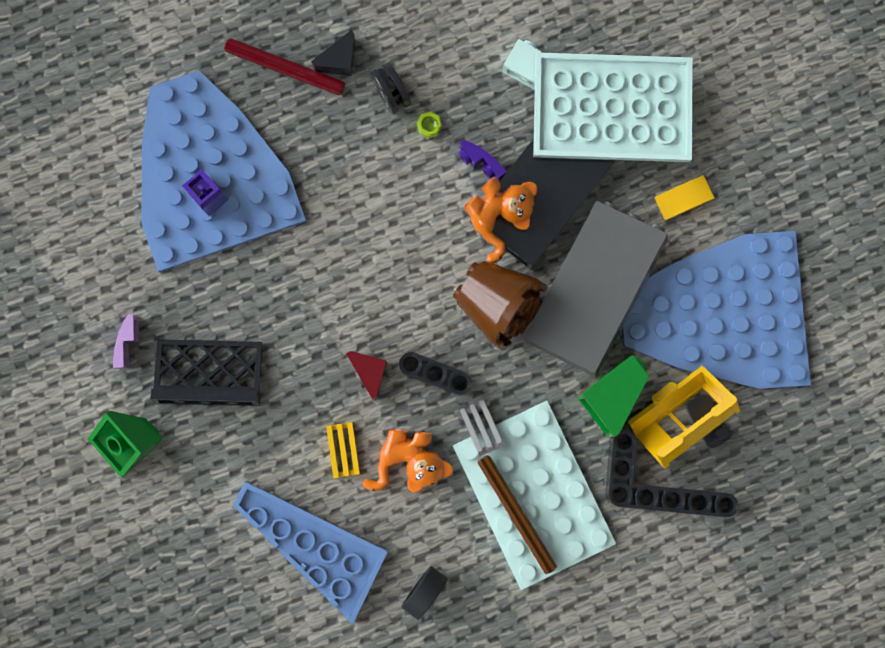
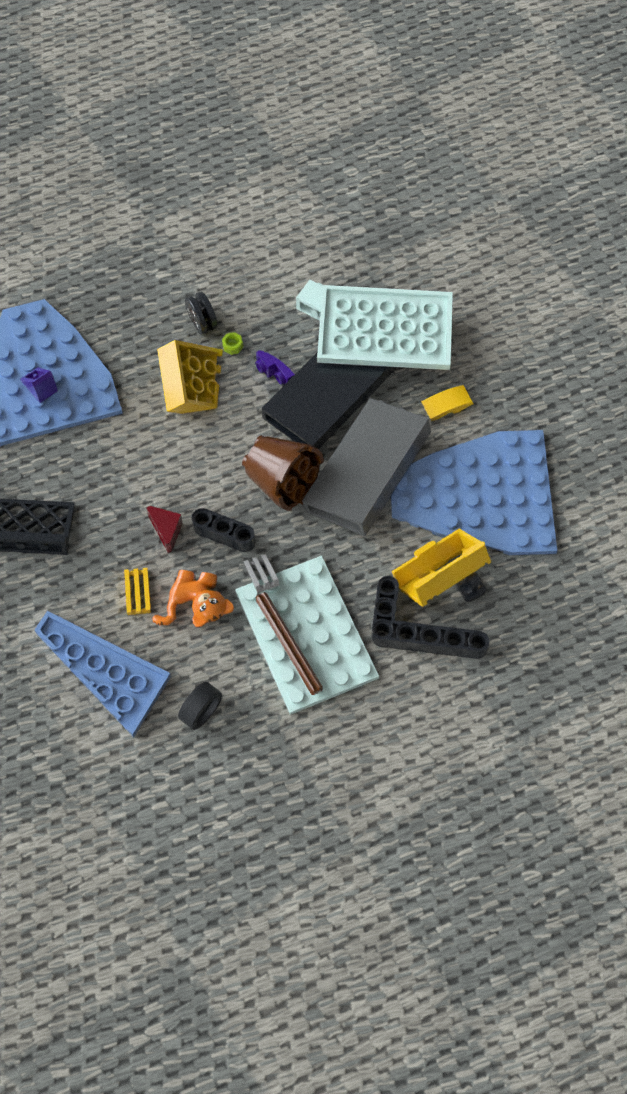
camera: 10 degrees right, 20 degrees down
dark red axle [224,38,345,96] -> none
black slope [311,30,356,76] -> none
orange animal [464,177,538,264] -> none
green slope [576,355,649,437] -> none
none -> yellow wedge [157,340,223,414]

